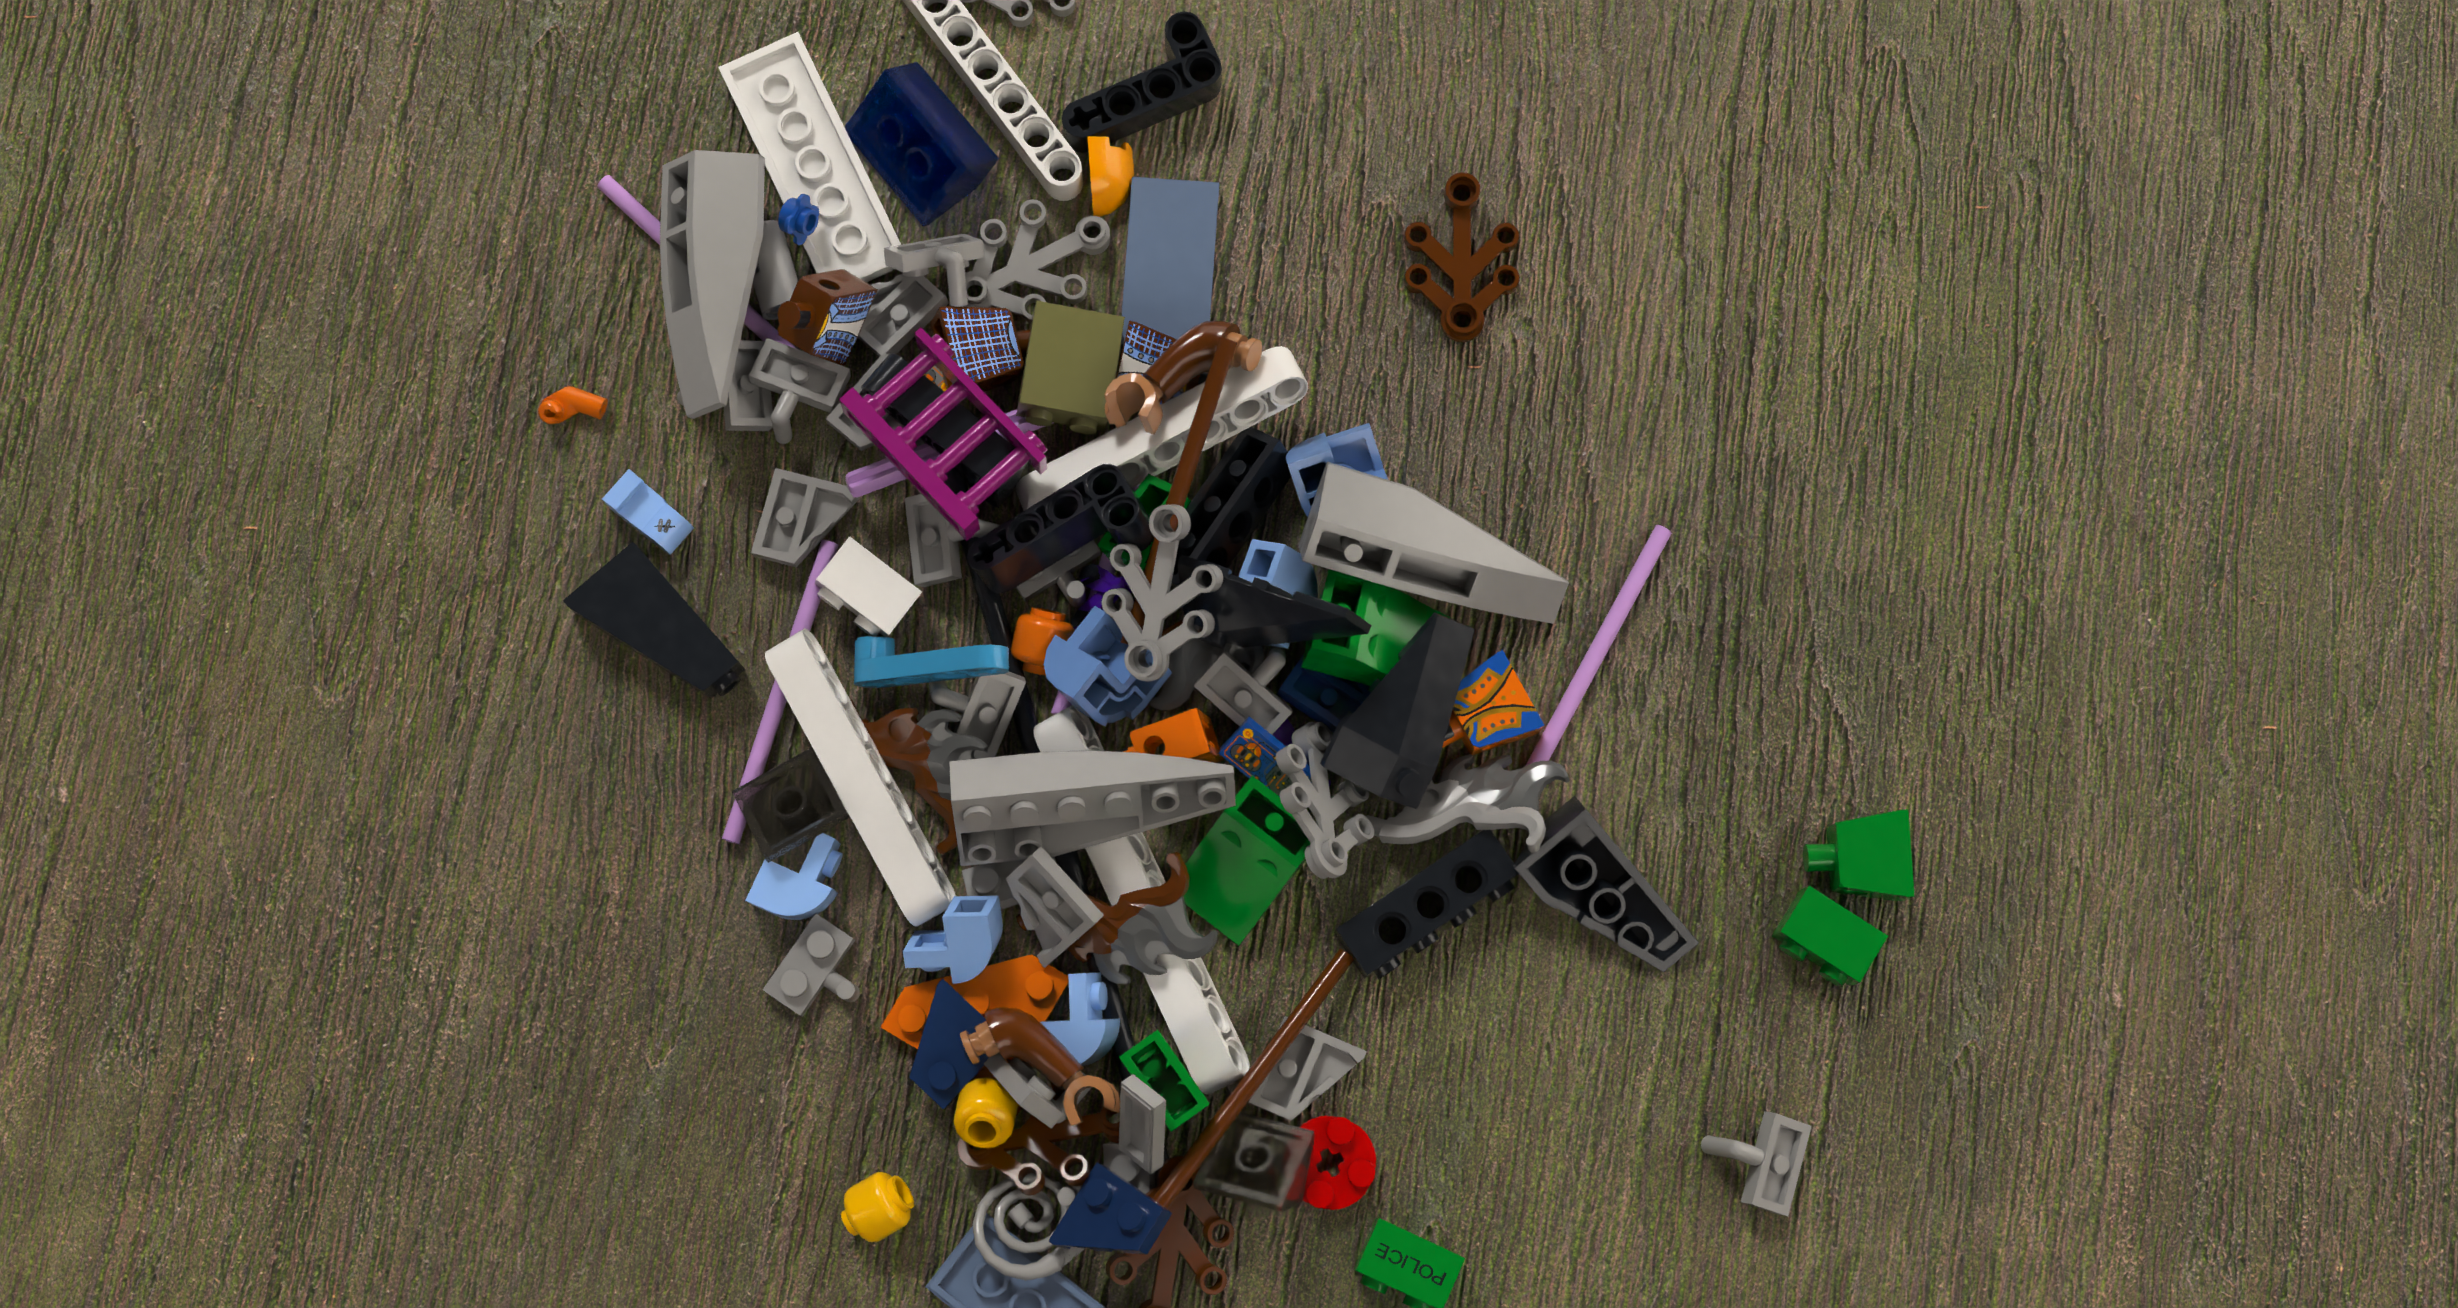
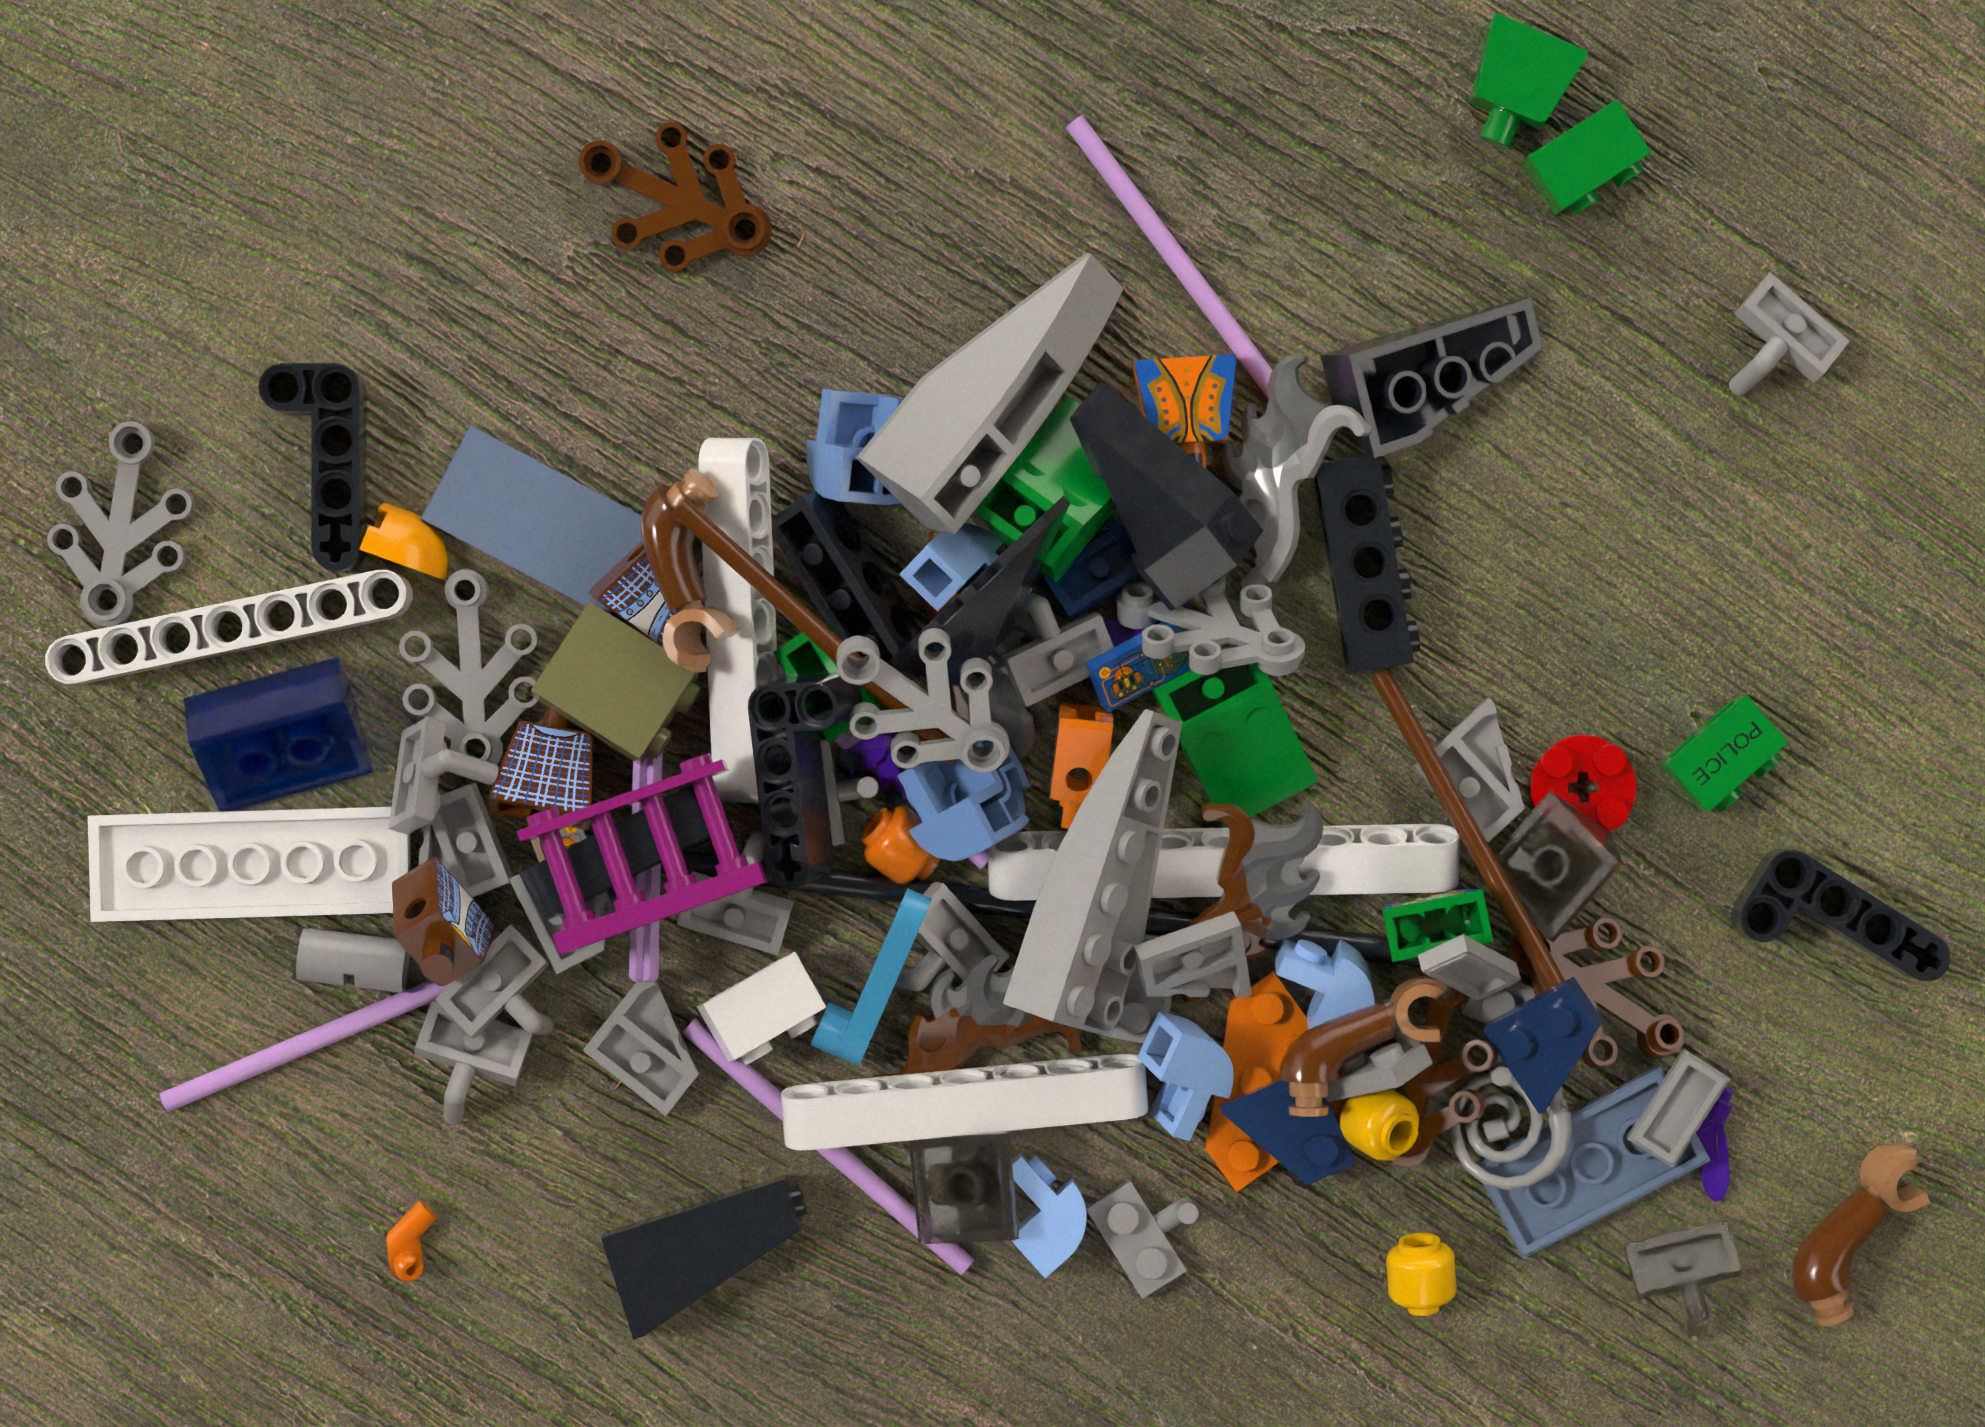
camera: 65 degrees left, 10 degrees up
light blue leg [602,469,694,555] -> none
light grey wedge [660,150,765,419] -> none
blue plate [778,194,819,245] -> none

